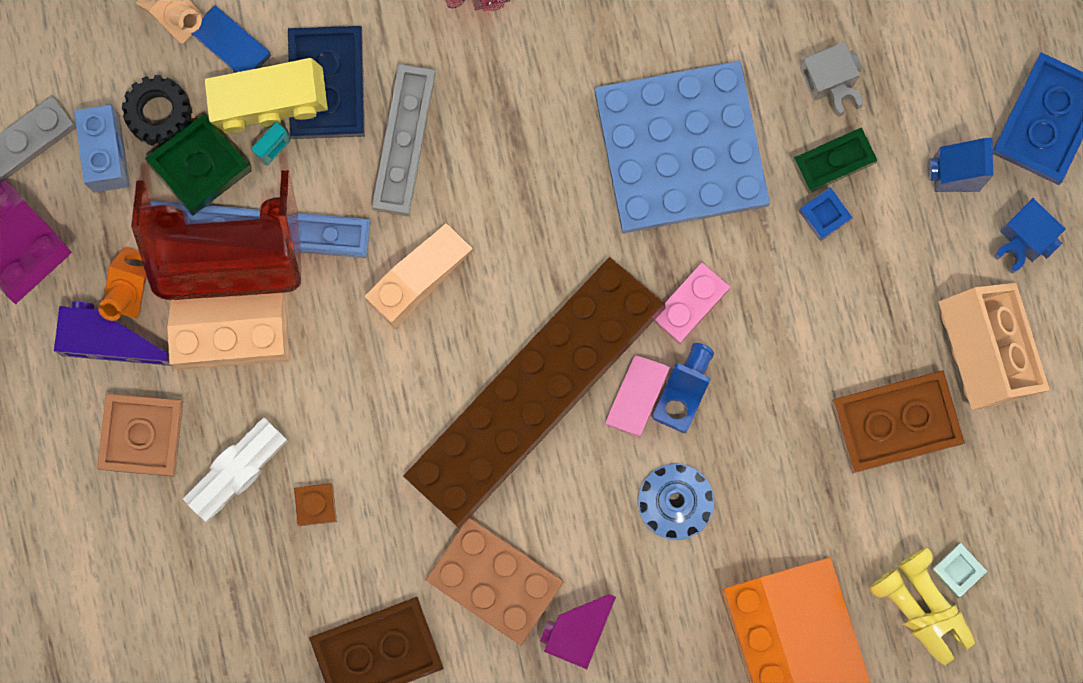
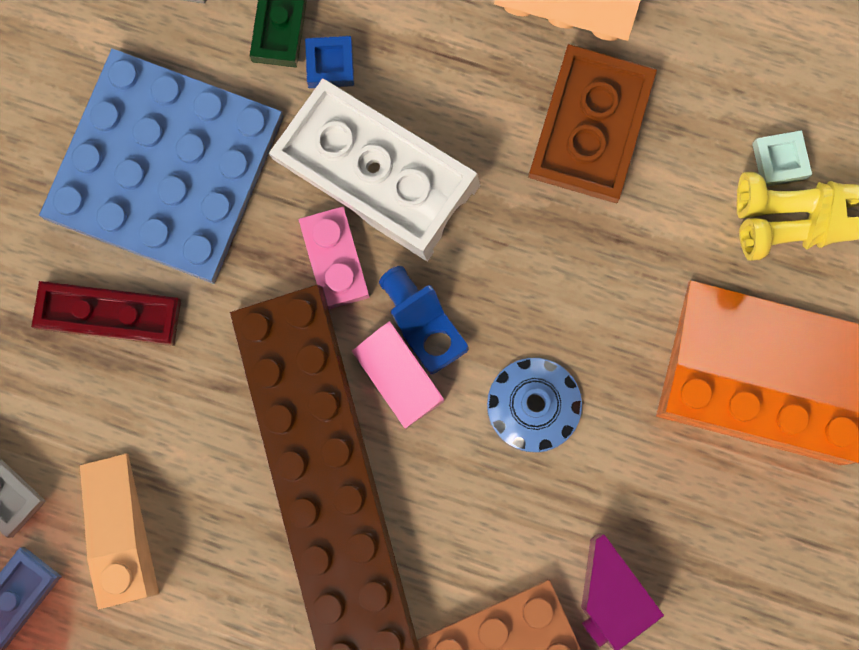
camera: 60 degrees left, 0 degrees up
none -> dark red tile [31,281,181,346]
none -> white piece [269,79,480,262]

